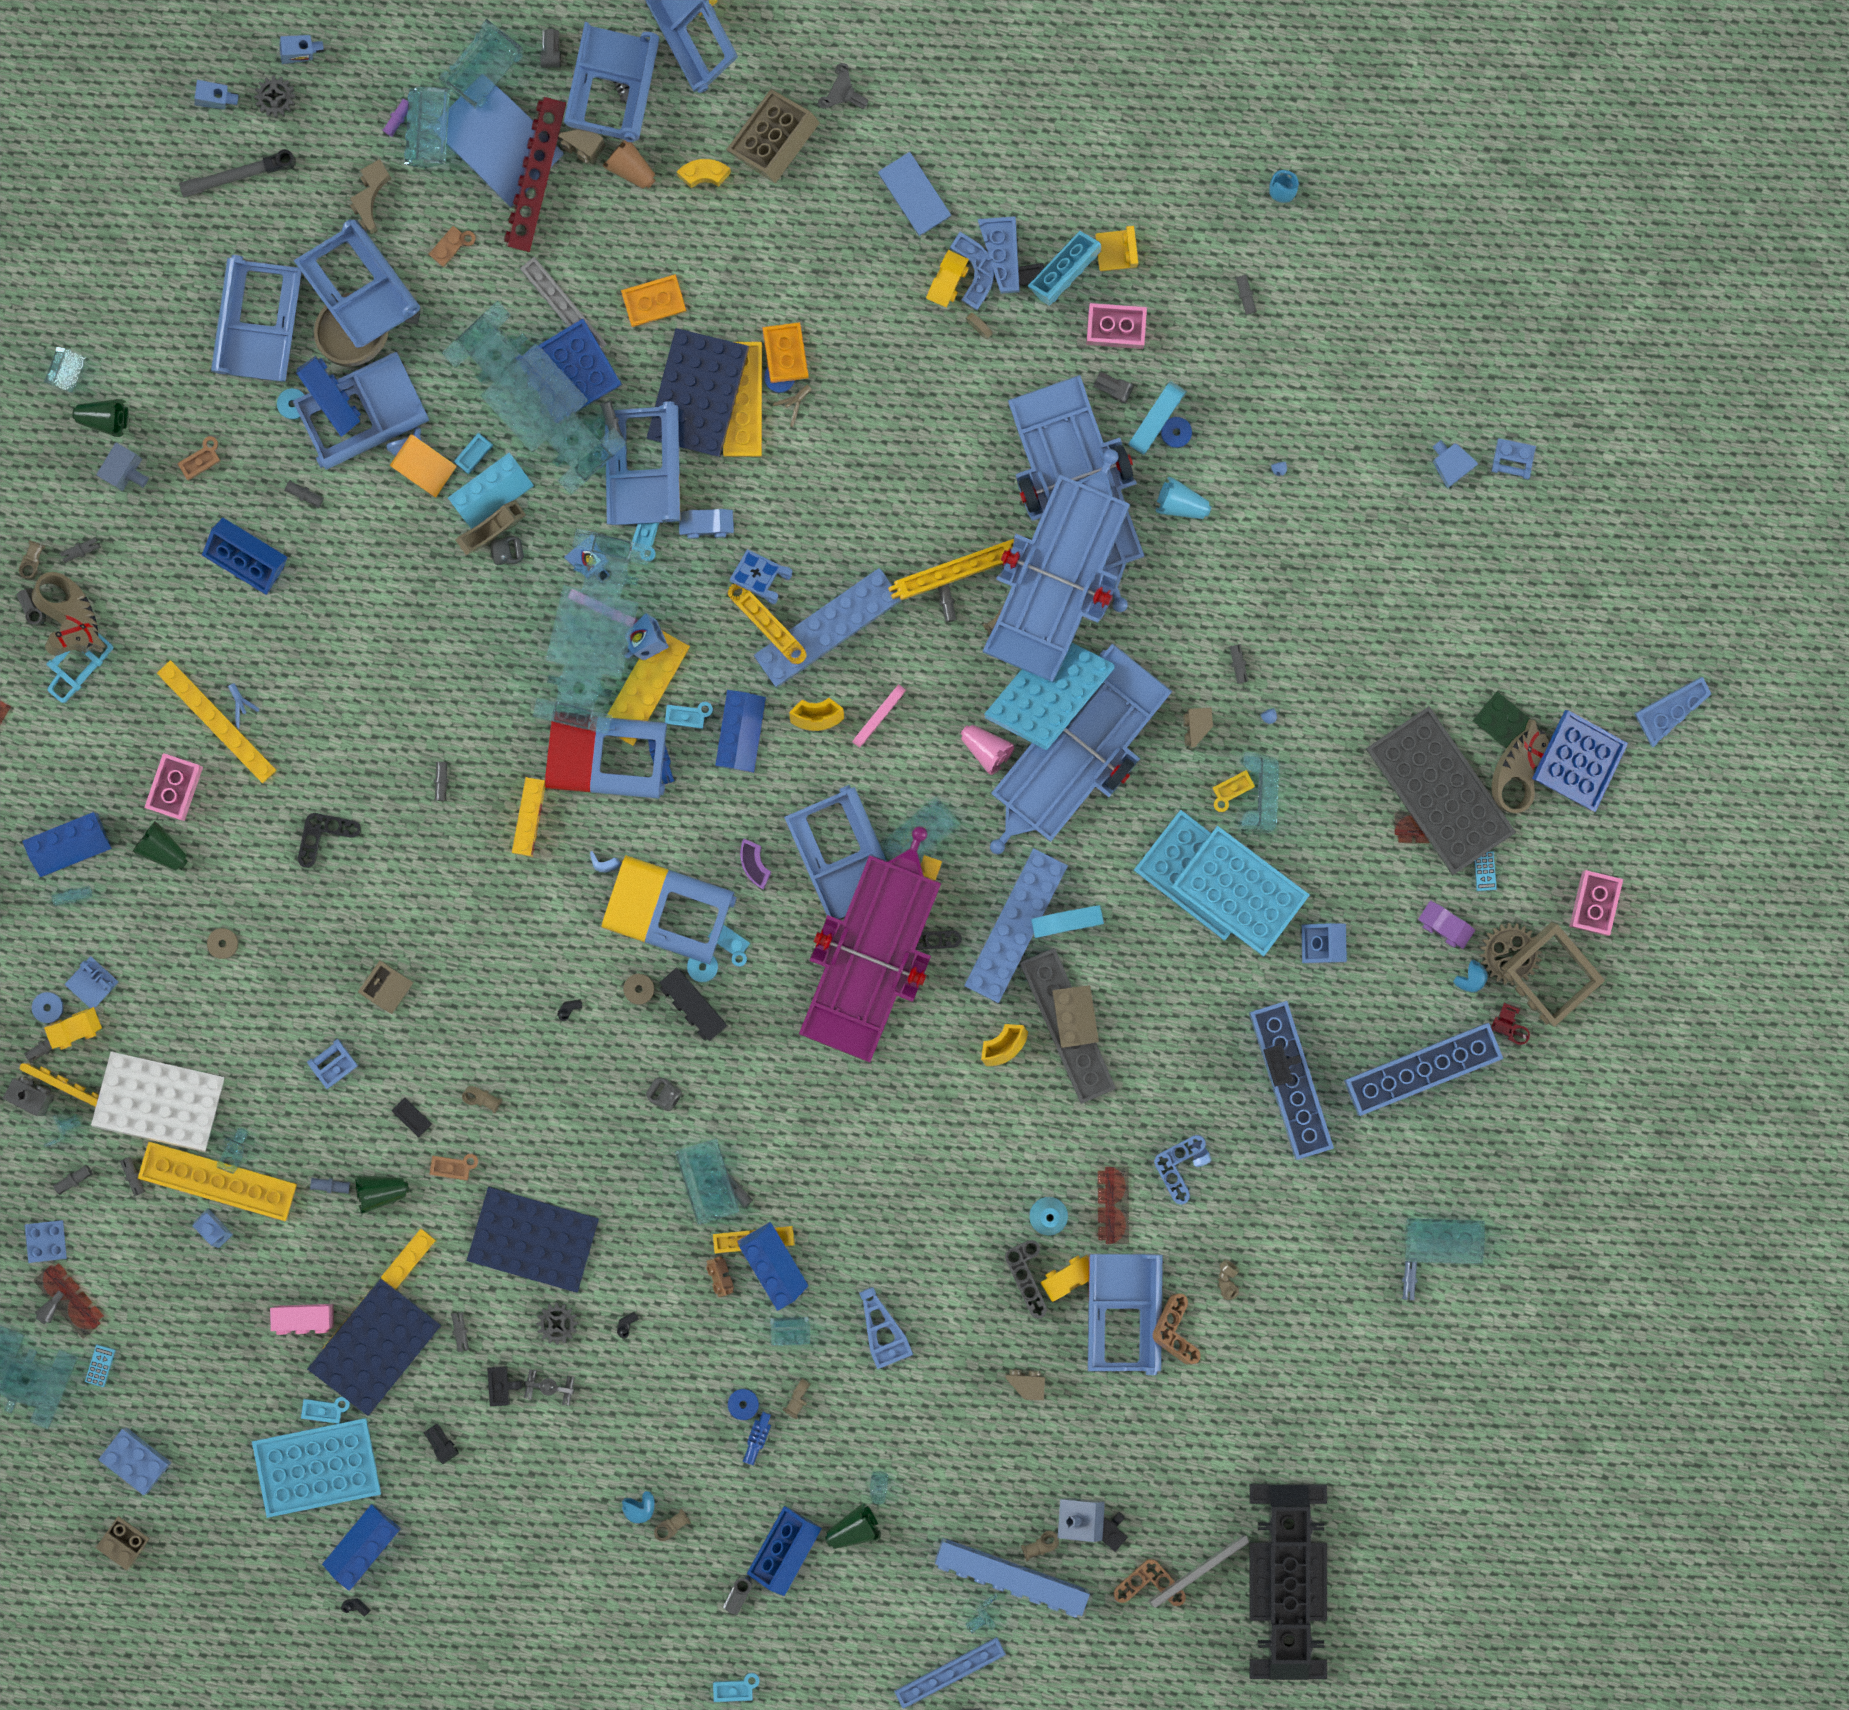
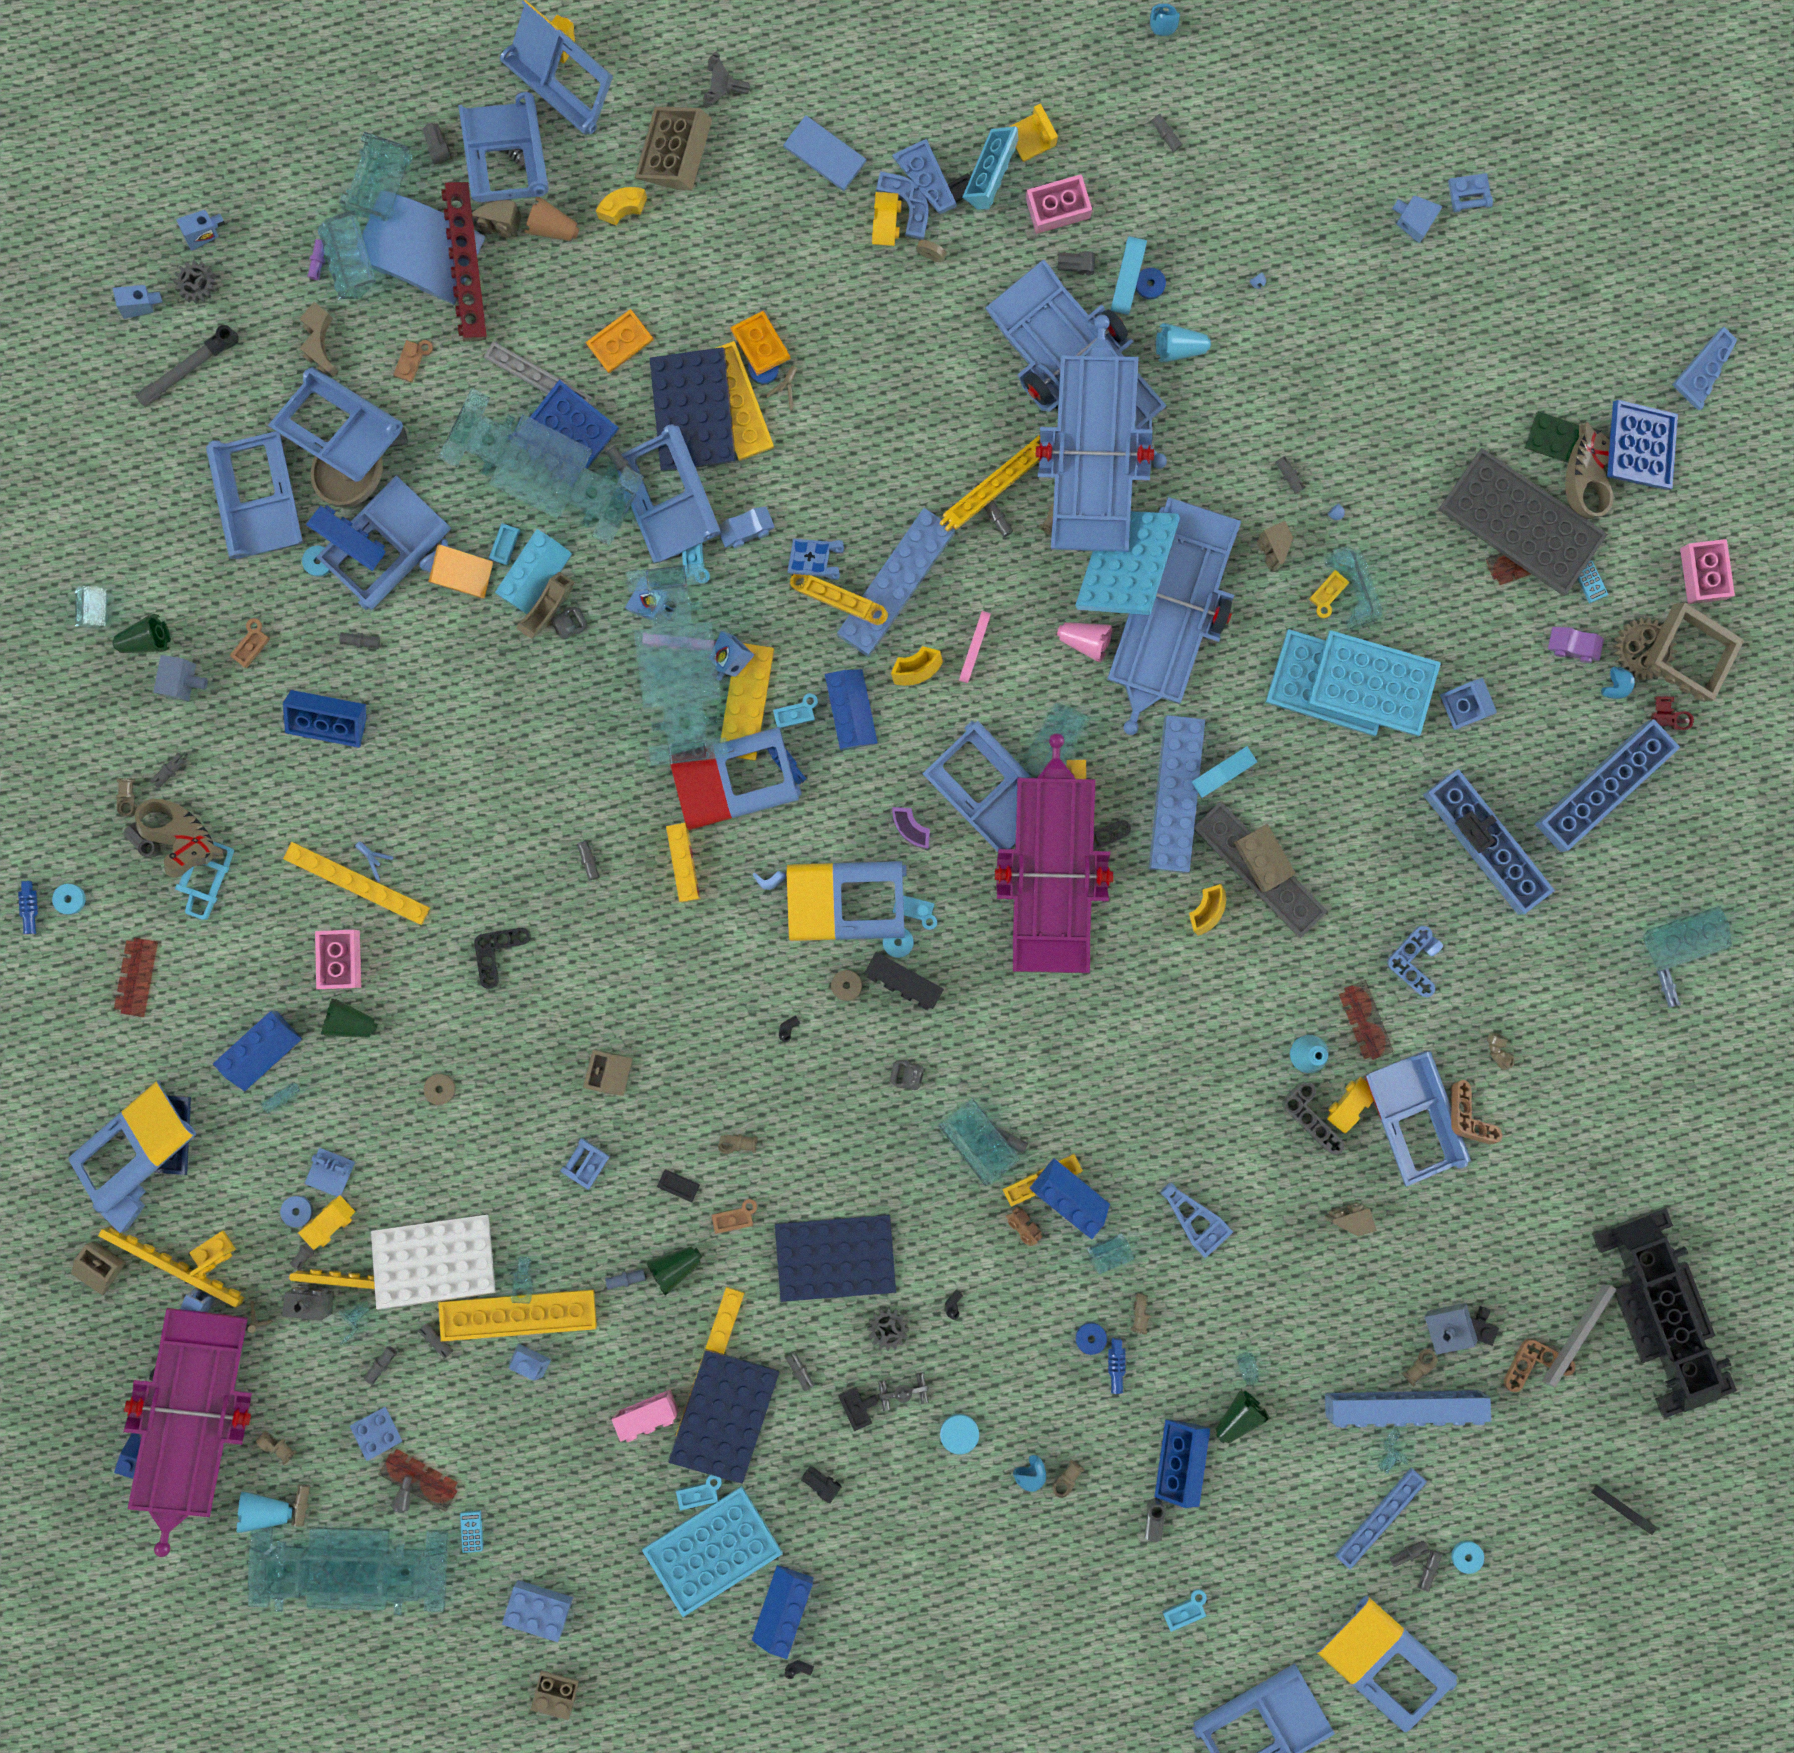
camera: 20 degrees left, 0 degrees up
none -> medium azure tile [940,1414,979,1454]

